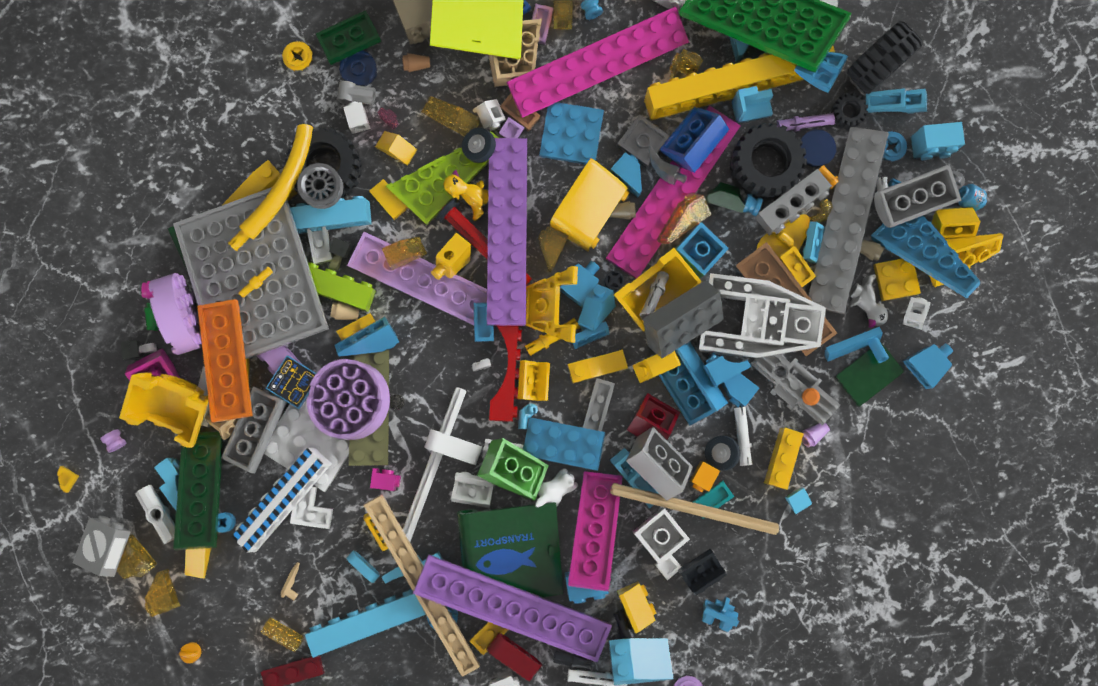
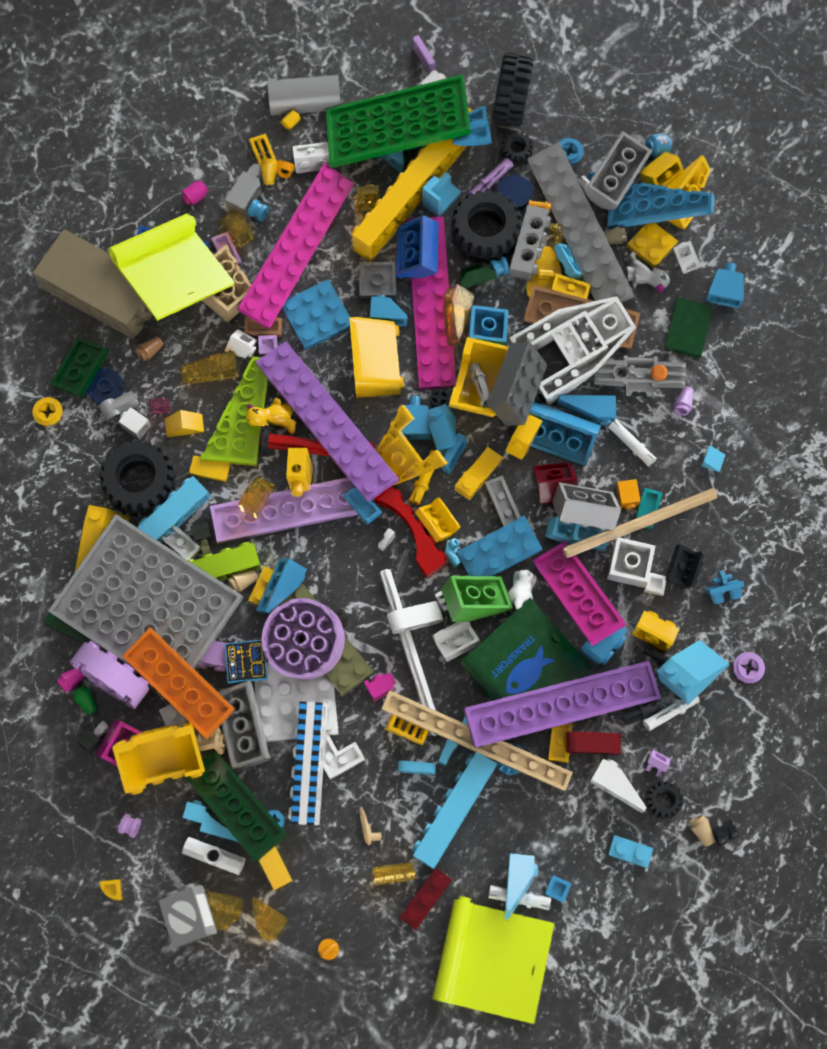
camera: 35 degrees left, 10 degrees down
yellow animal [228,124,313,251] -> none
yellow bar [238,267,273,298] -> none
flat silver wheel [297,163,343,209] -> none
black wheel [462,128,496,163] -> none
clear yellow slope [538,226,568,273] -> none
dark tan cone [609,201,636,220] -> none
flat silver bar [648,146,687,185] -> none
dark azure arch [703,355,751,387] -> none
black wheel [705,436,740,471] -> none
yellow brick [764,428,804,490] -> none
dark azure piece [824,327,889,363] -> none
medium azure slope [866,88,927,114] -> none
medium azure brick [911,122,965,160] -> none

